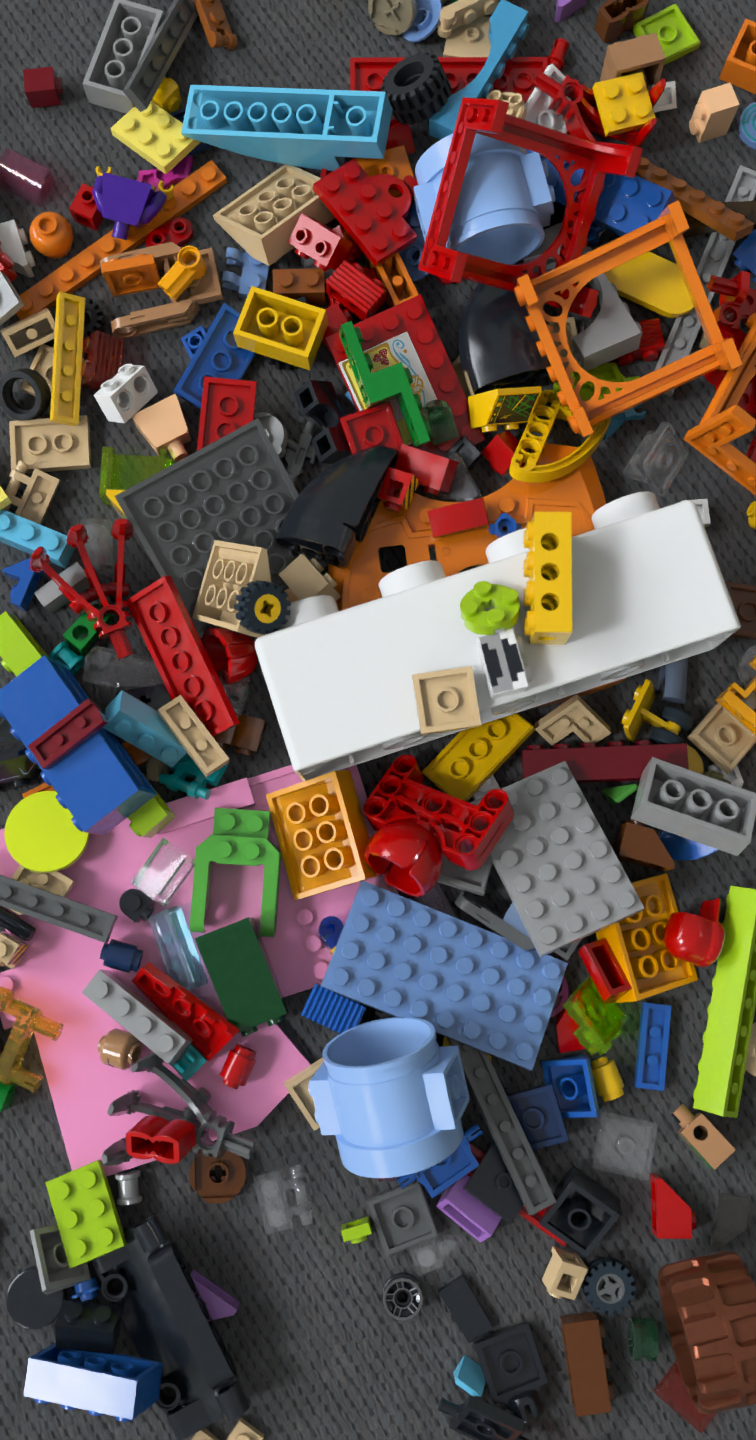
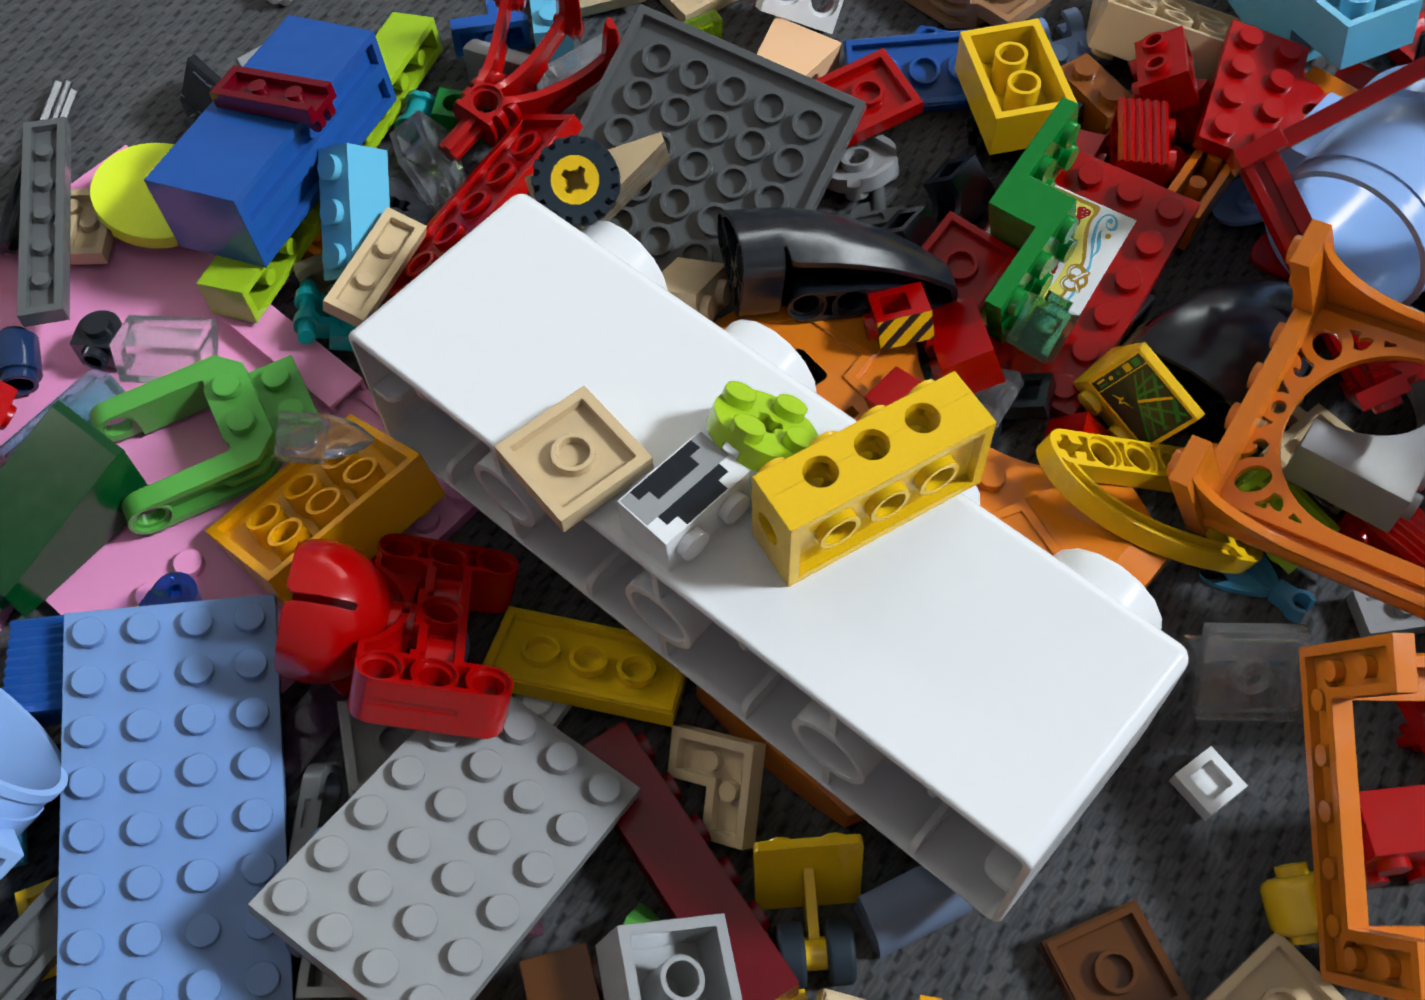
camera: 60 degrees right, 20 degrees down
none -> clear plate [274,411,374,465]

